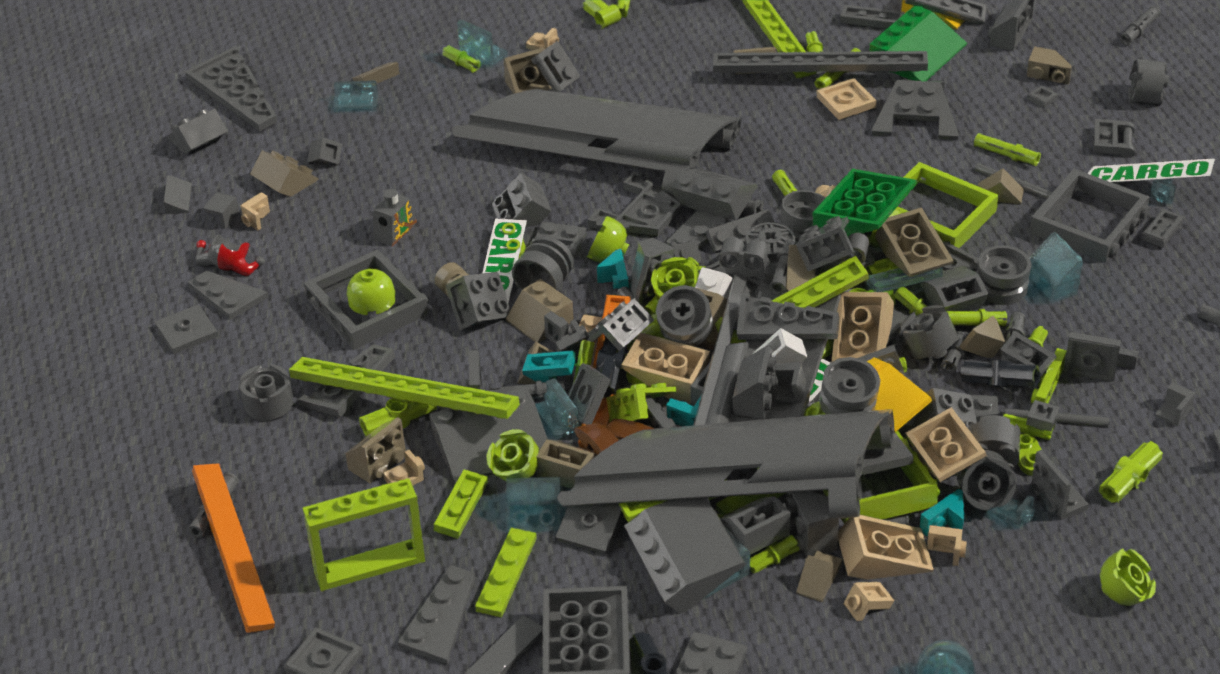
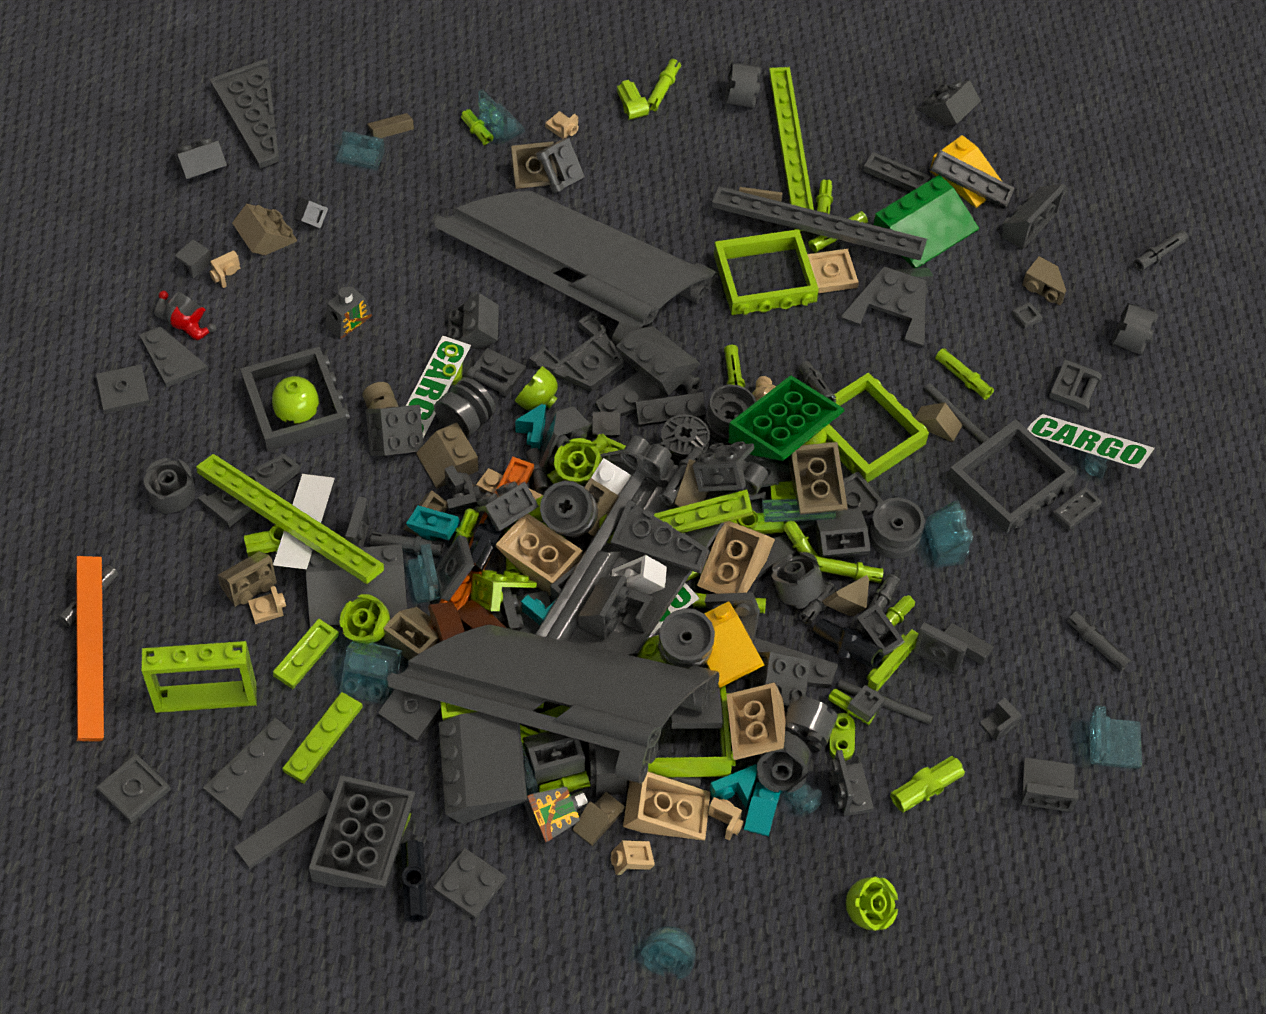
camera: 10 degrees right, 15 degrees up
dark grey slope [164,175,192,214] -> none
none -> white sticker [273,474,335,569]
none -> torso [523,787,588,843]
none -> lime window [714,229,819,315]
none -> teal slope [744,782,781,837]

